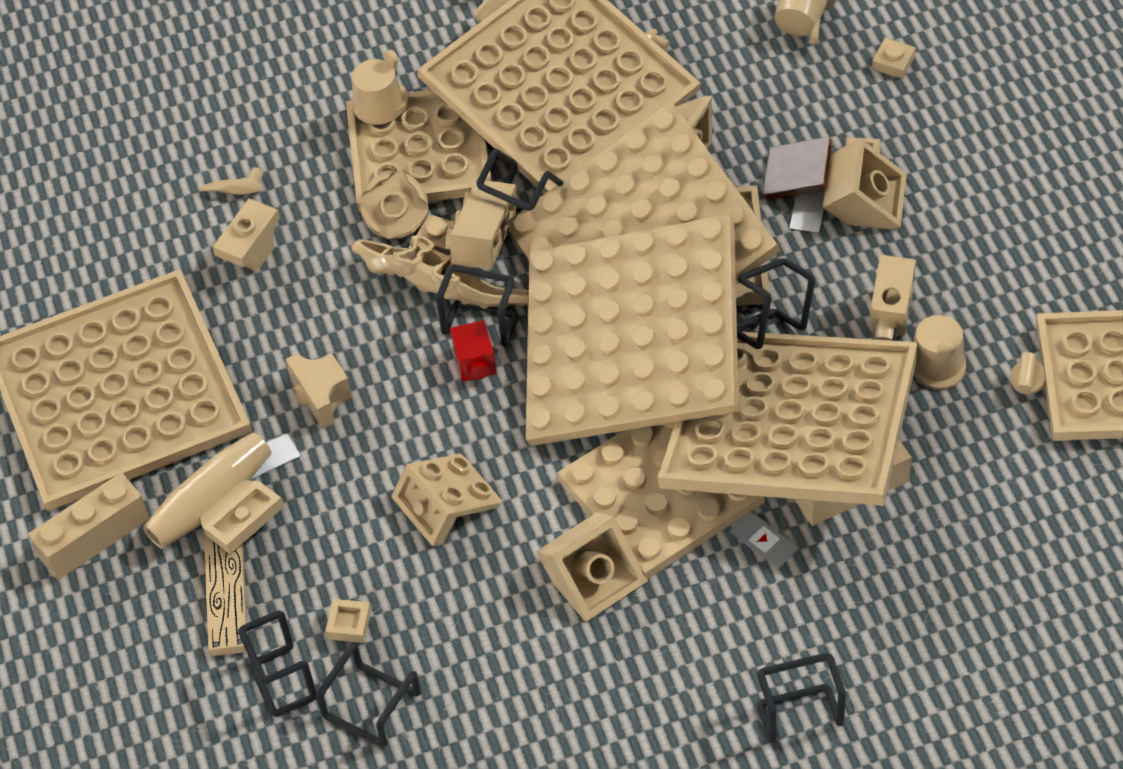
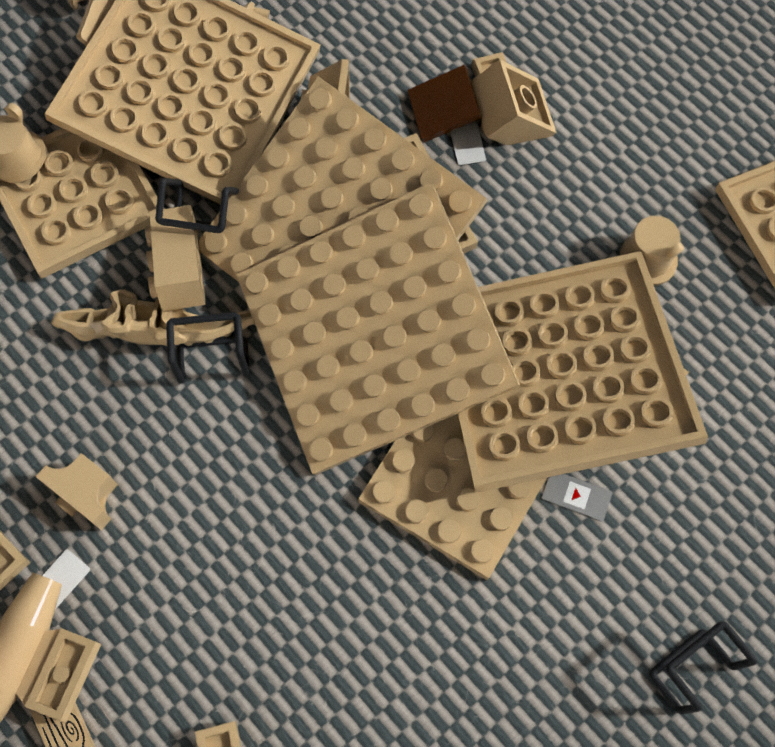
camera: 30 degrees left, 15 degrees up
tan tile [360,171,428,240] -> none
tan bracket [391,454,502,546] -> none
tan plate [417,214,454,256] -> none
red brick [450,320,497,382] -> none
tan slope [536,512,648,621] -> none
black piece [737,258,815,349] -> none
tan torso [870,254,916,341] -> none
tan plate [1010,352,1046,395] -> none

